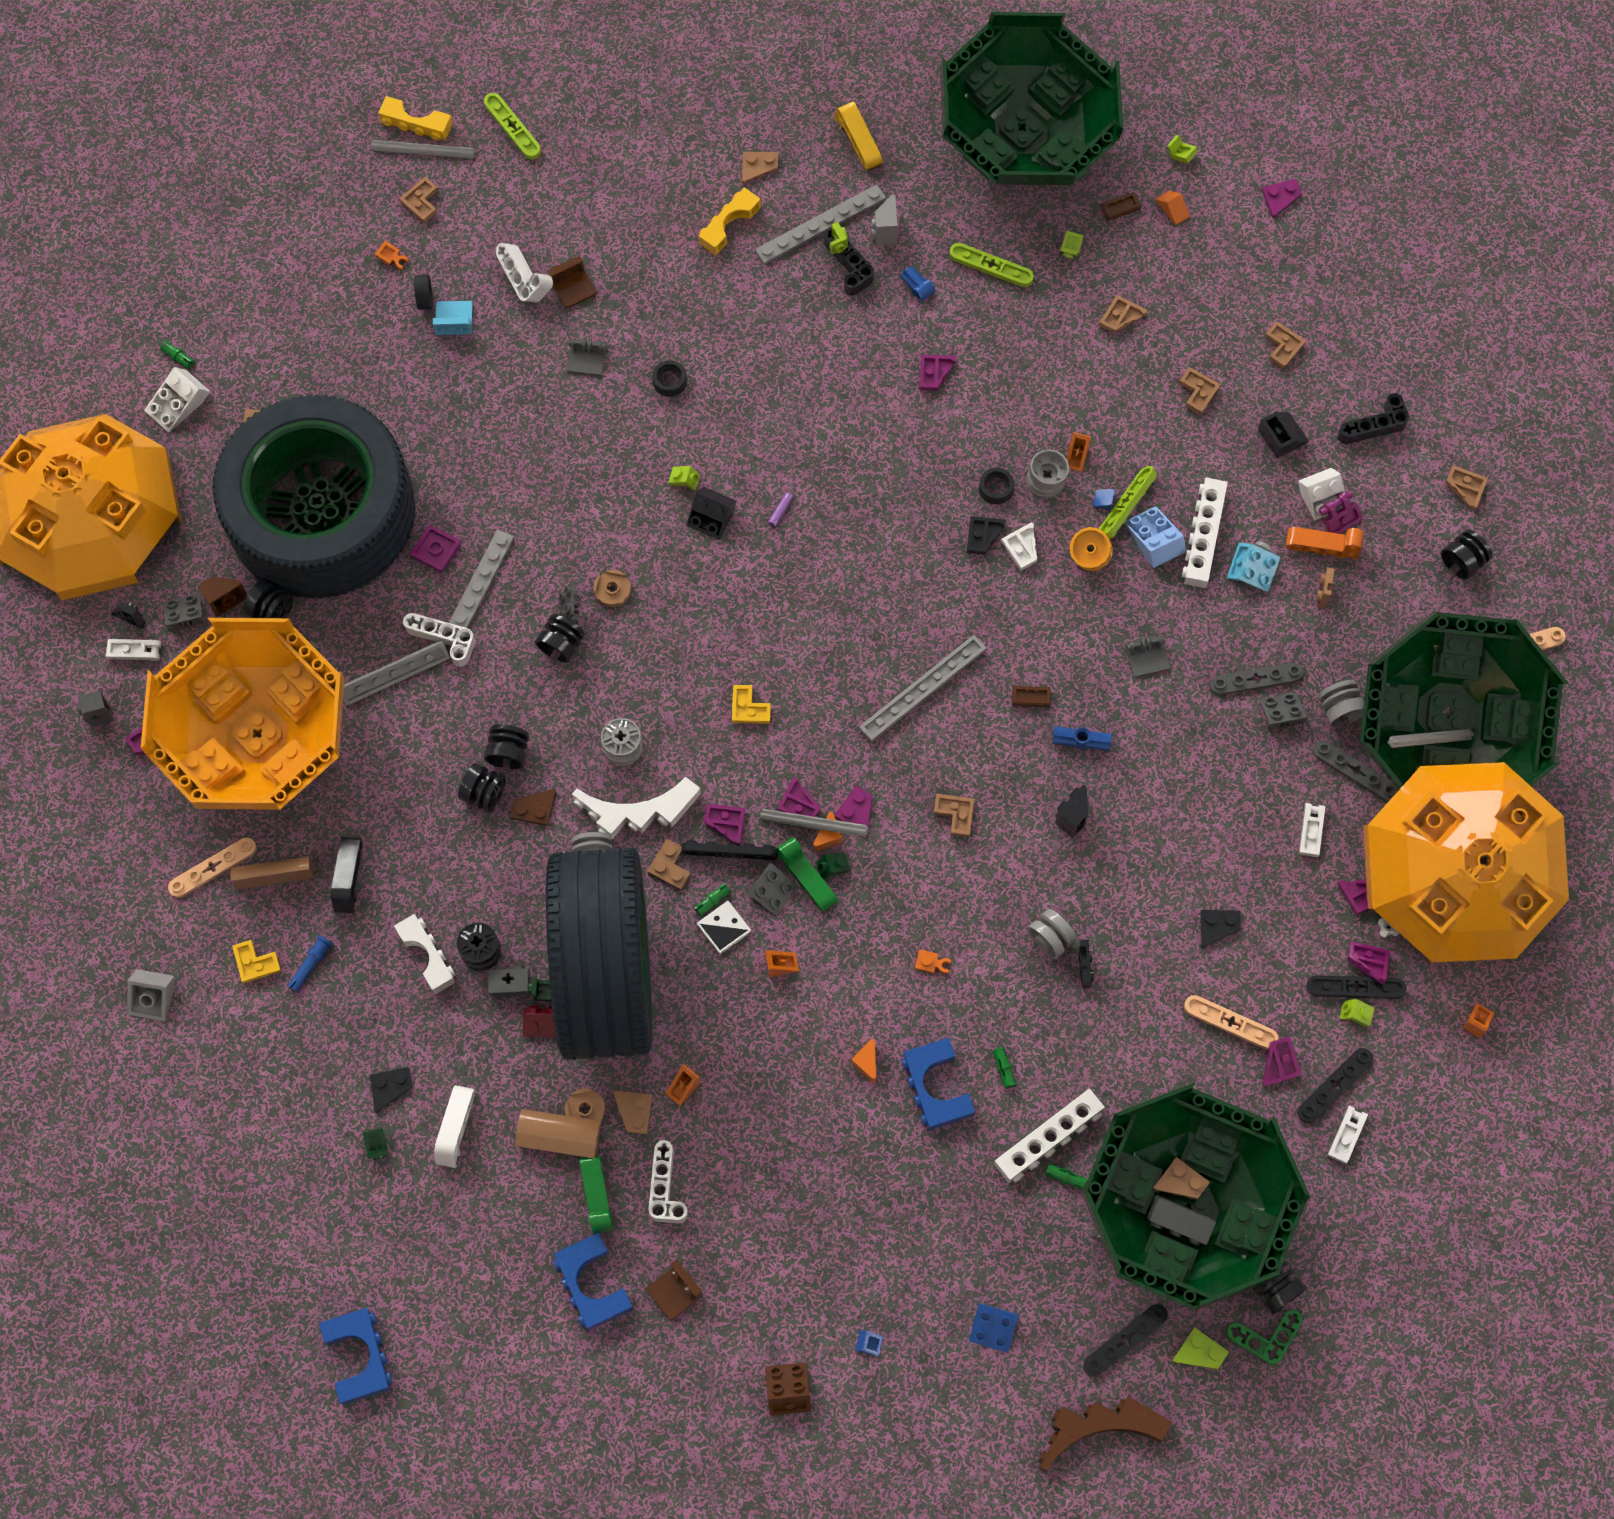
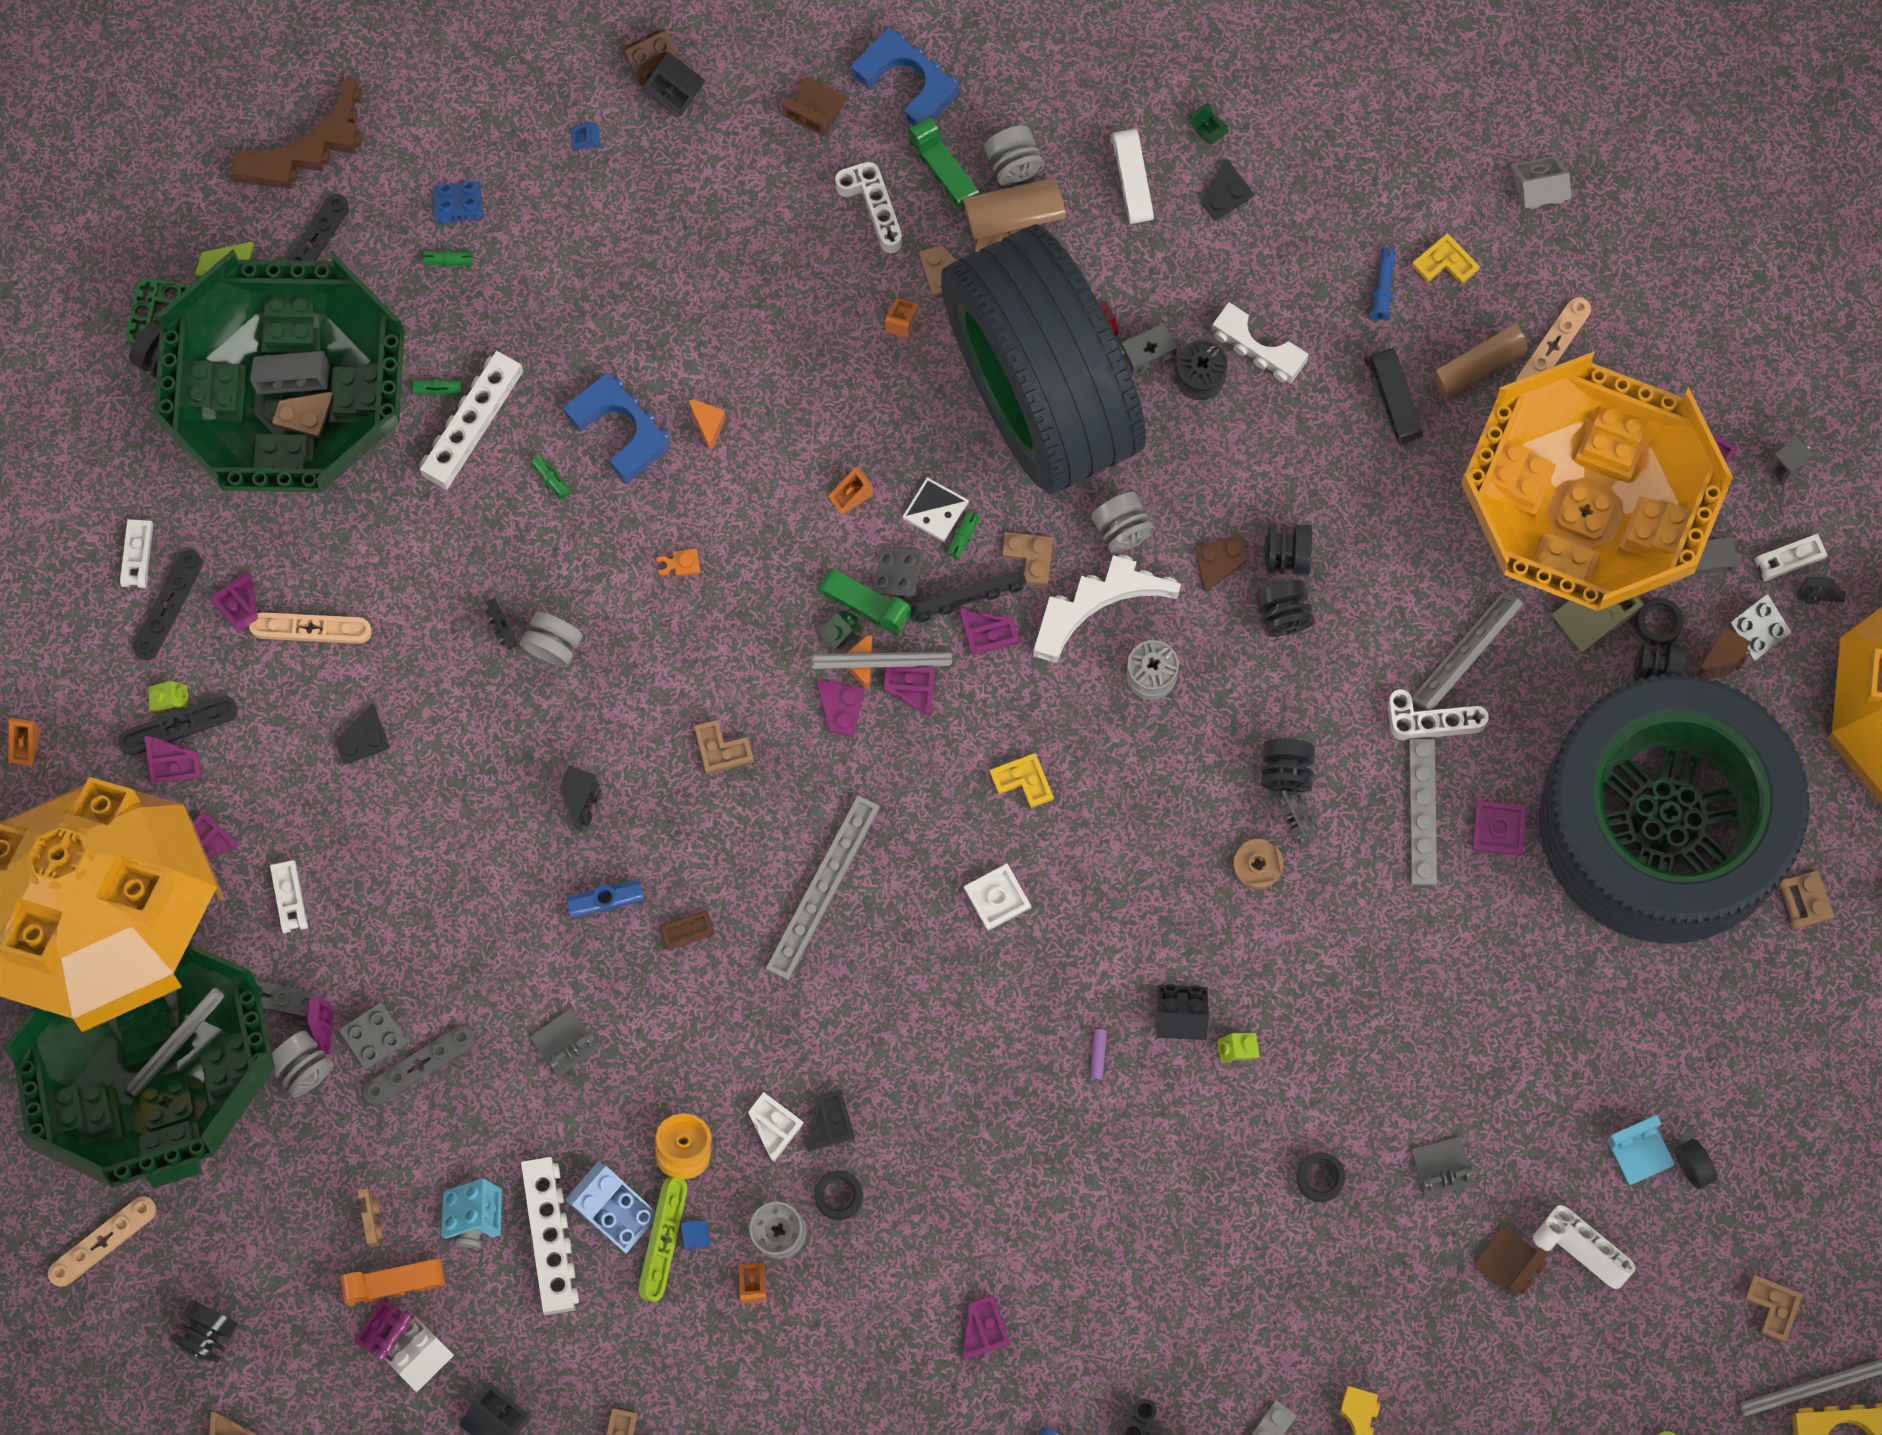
camera: 155 degrees right, 5 degrees up
orange plate [375,241,409,270] -> none
none -> magenta wing [305,997,334,1054]
none -> green pin [424,249,473,268]
none -> black slope [640,52,706,118]
none -> white plate [964,864,1031,931]
none -> light grey wheel [984,125,1045,186]

